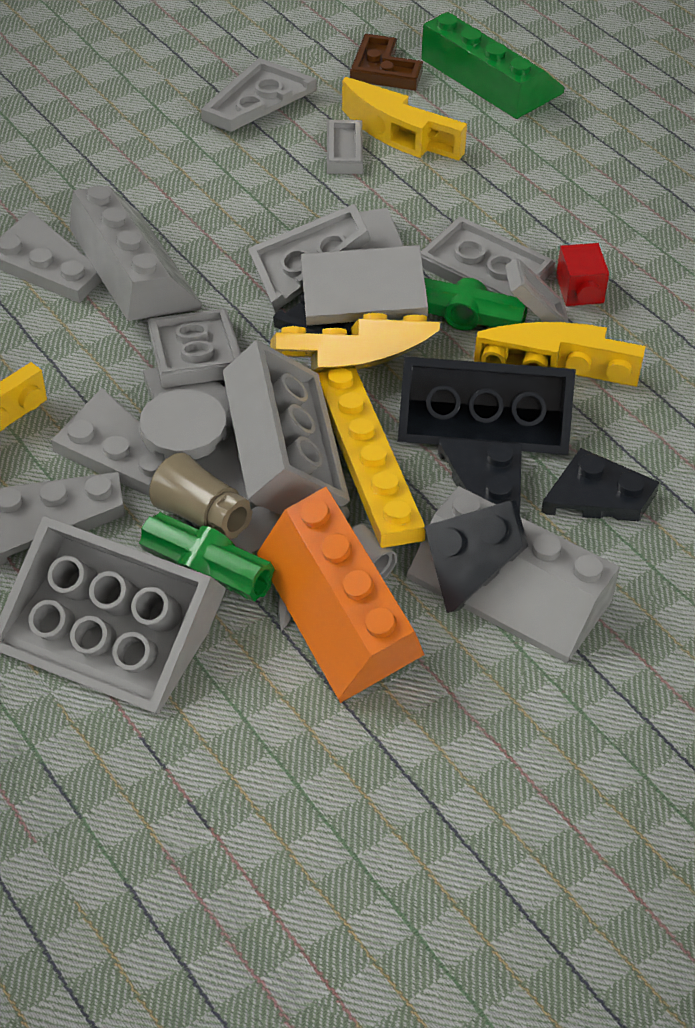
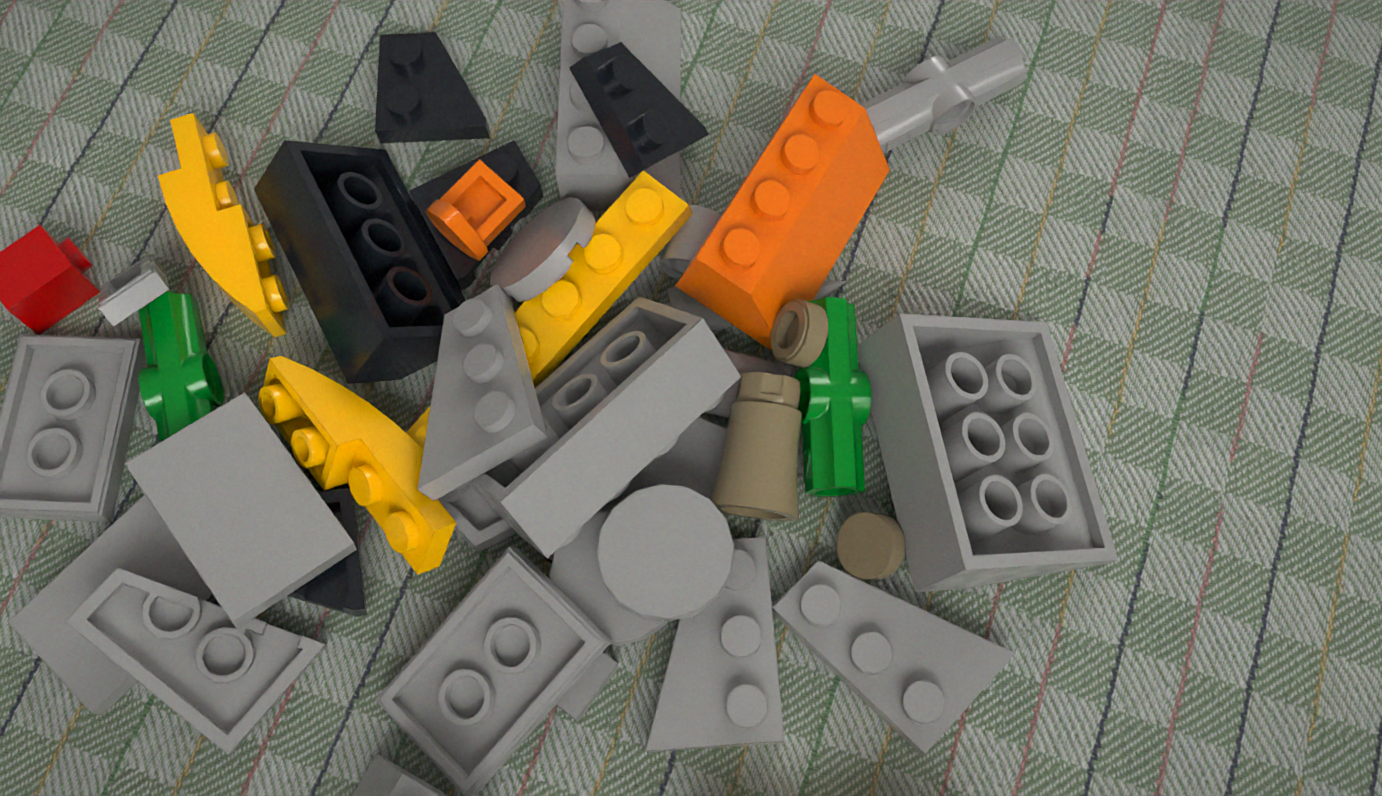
camera: 120 degrees left, 20 degrees up
none -> light grey wing [418,284,548,501]
none -> orange tile [426,159,526,261]
none -> light grey tile [490,197,596,302]
none -> dark tan tile [771,299,828,367]
none -> dark tan tile [836,512,905,579]
none -> light grey piece [861,36,1027,154]

